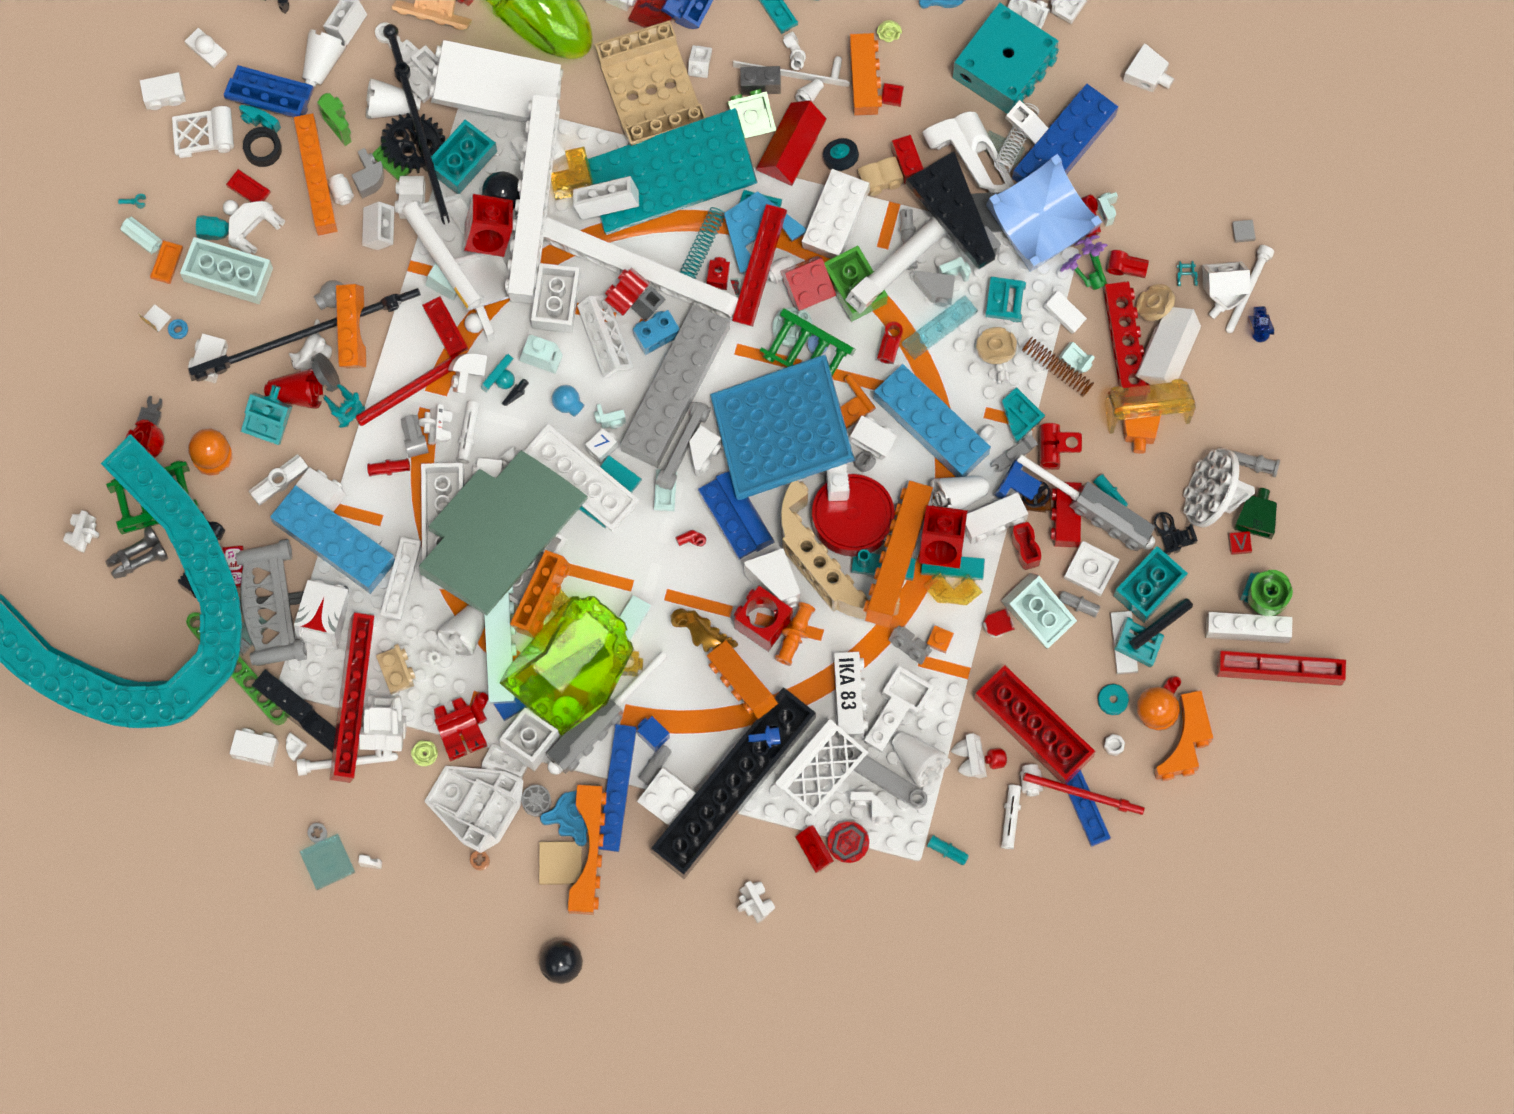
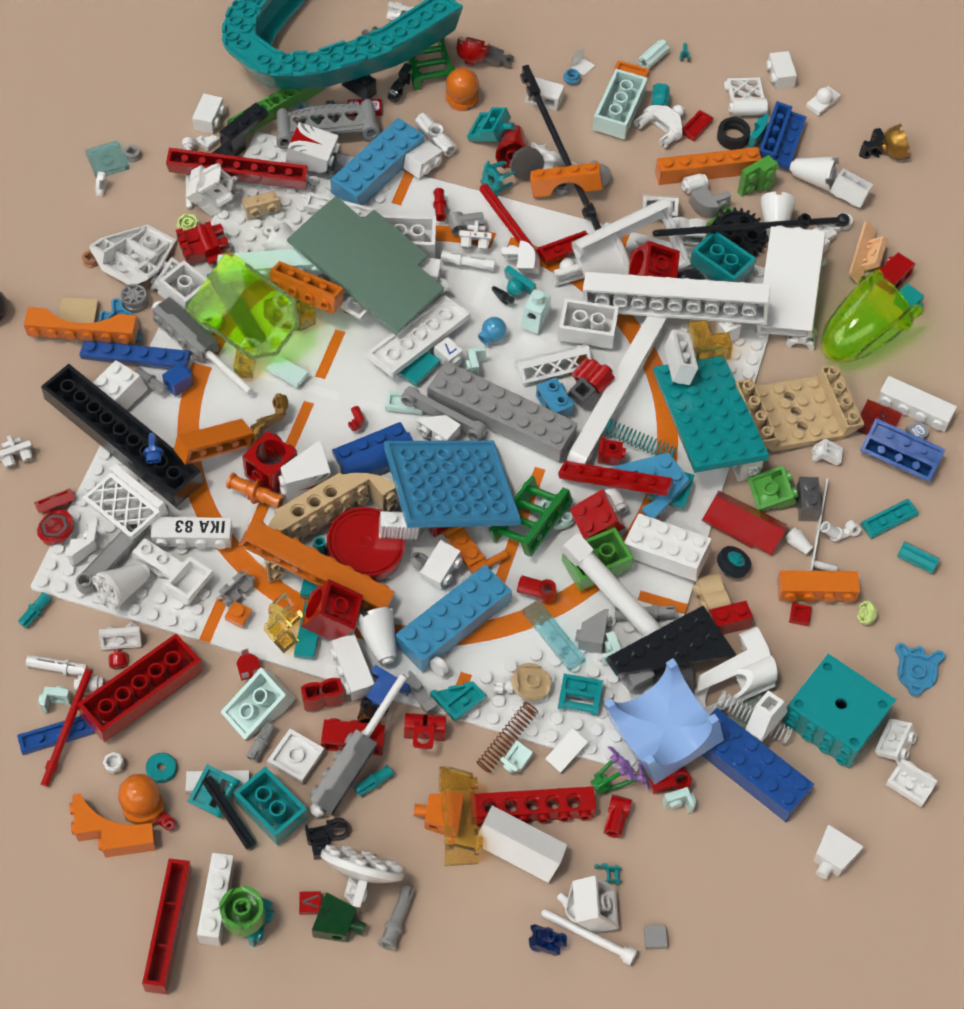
camera: 90 degrees right, 15 degrees down
tan tile [1136,284,1175,321] -> none
none -> light aqua bracket [38,686,72,713]

